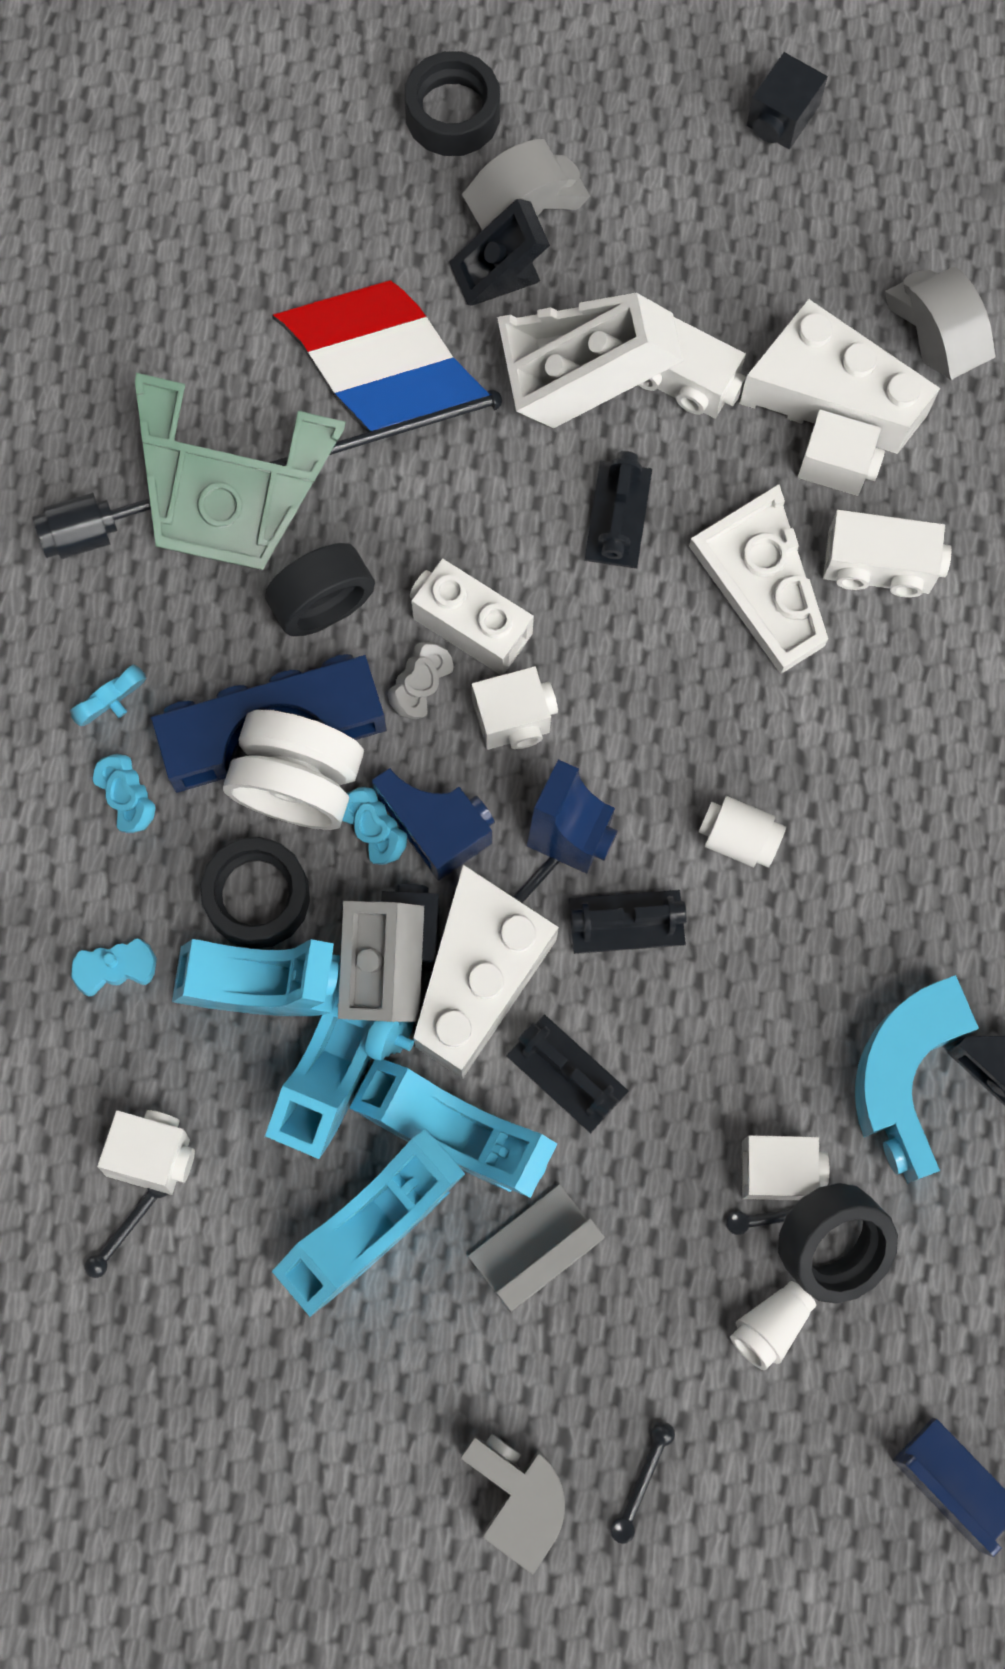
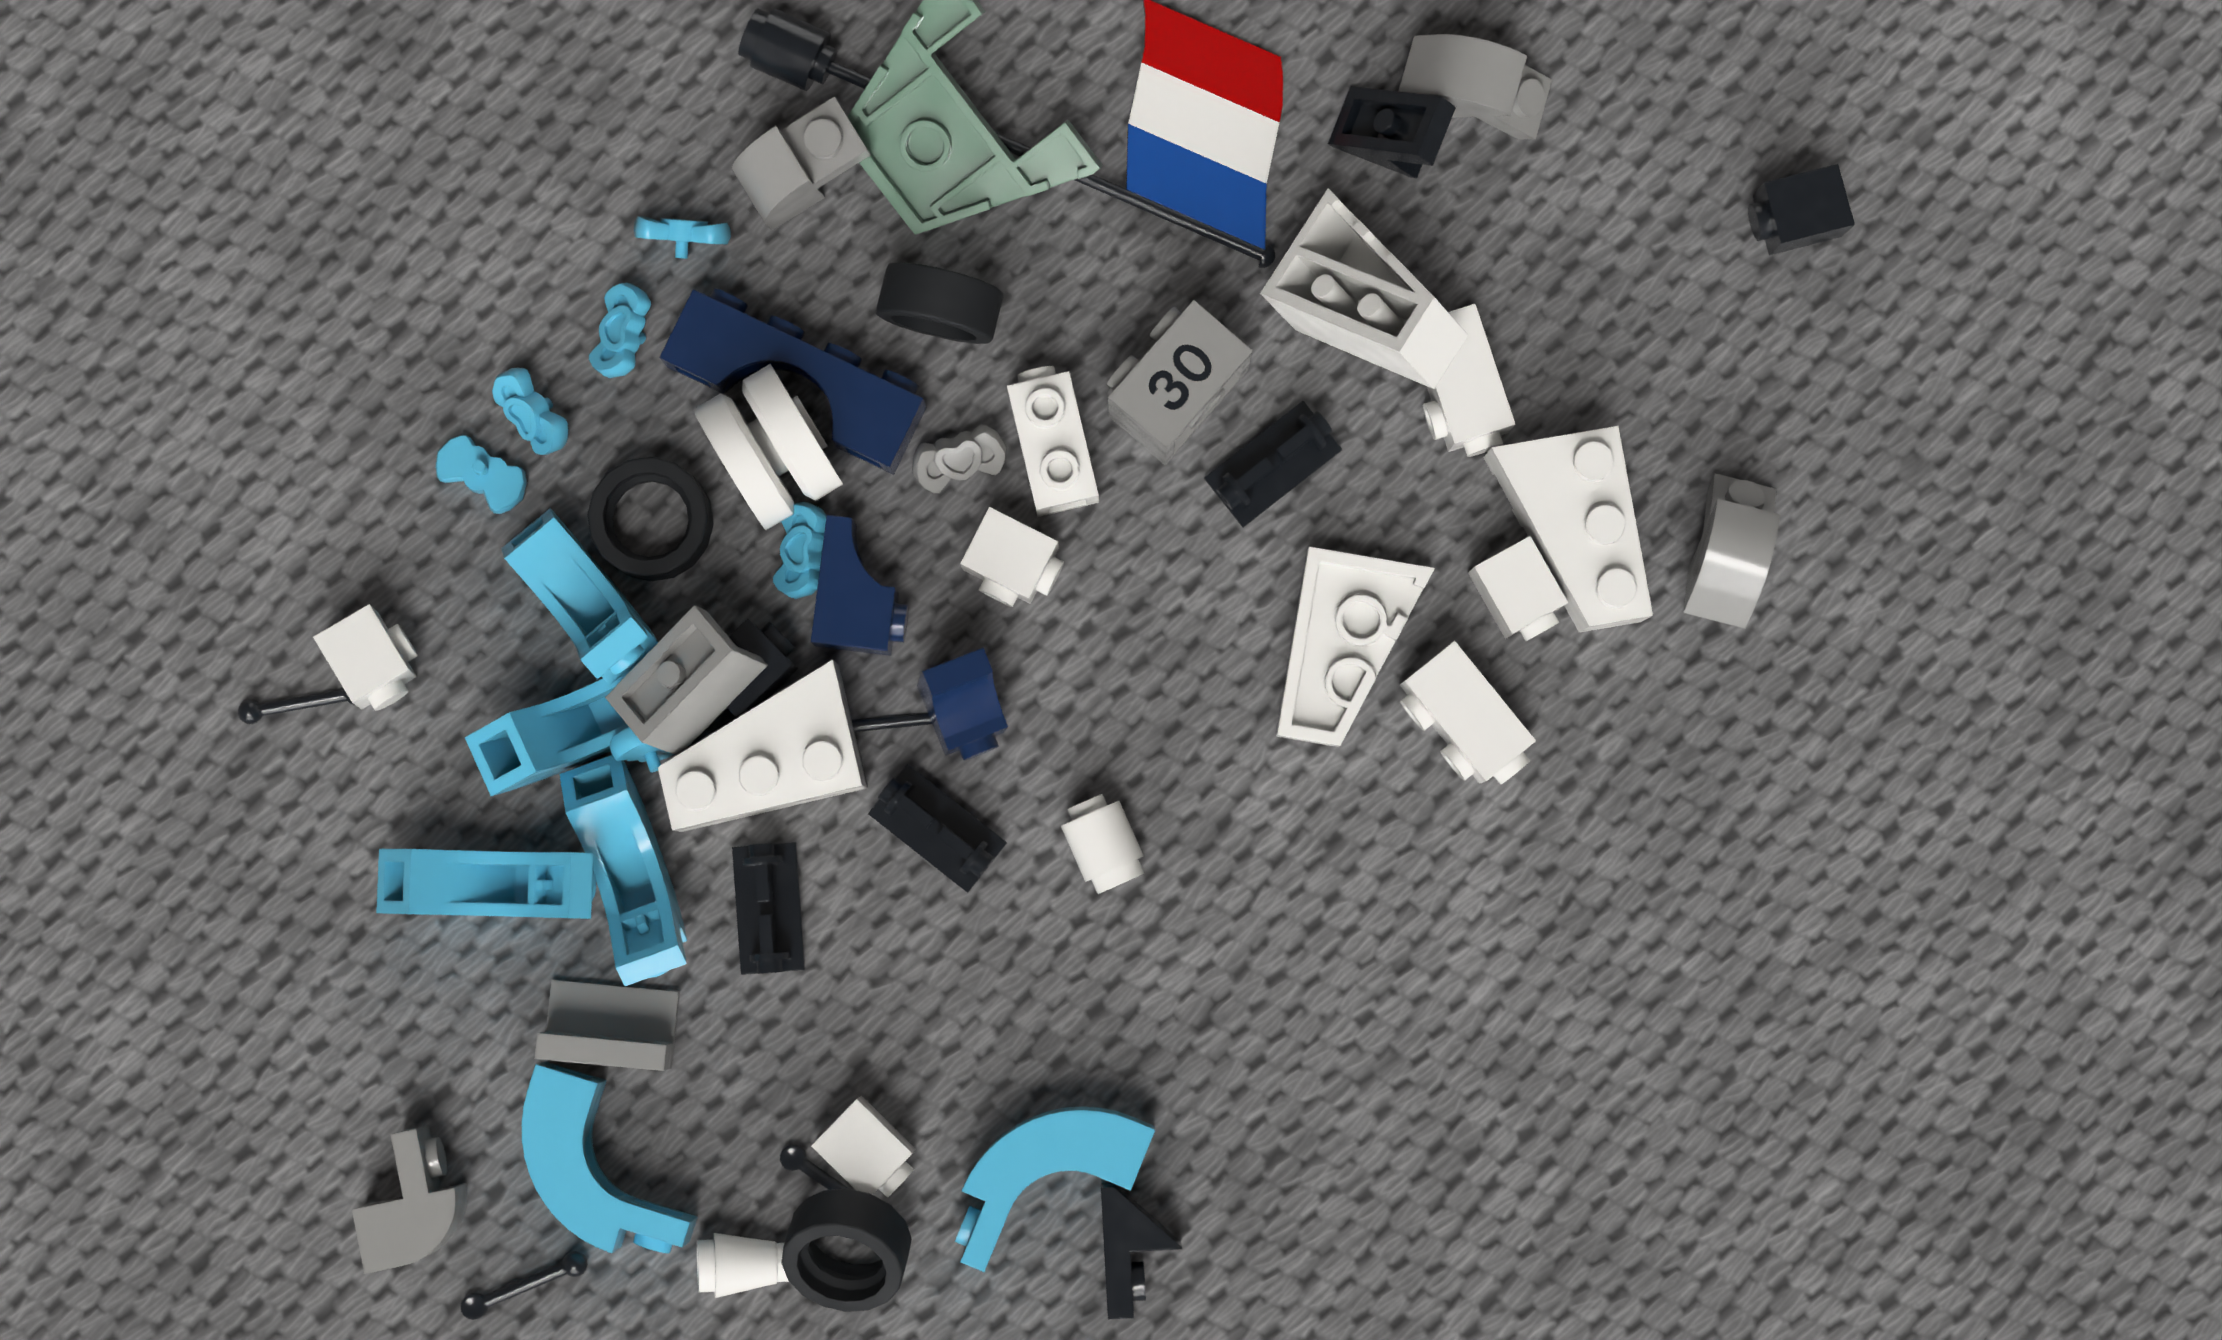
camera: 45 degrees right, 10 degrees up
none -> medium azure piece [492,368,568,455]
none -> medium azure arch [522,1062,698,1253]
none -> light grey brick [732,97,871,230]
none -> light grey brick [1107,300,1253,465]

